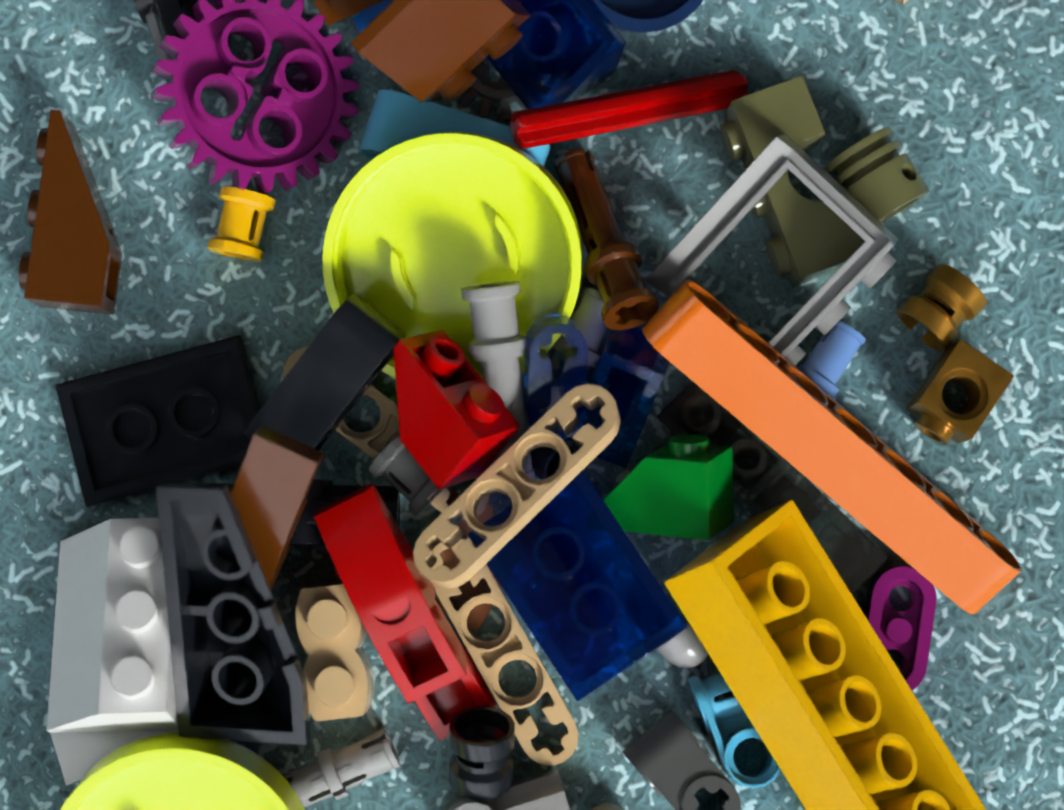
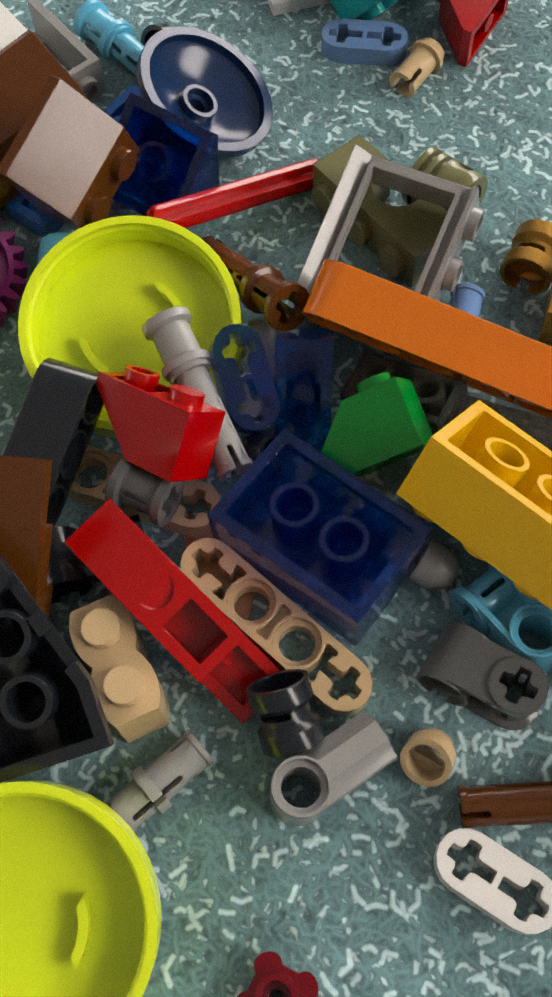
camera: 10 degrees left, 20 degrees down
tan beam [413,384,621,589] -> none

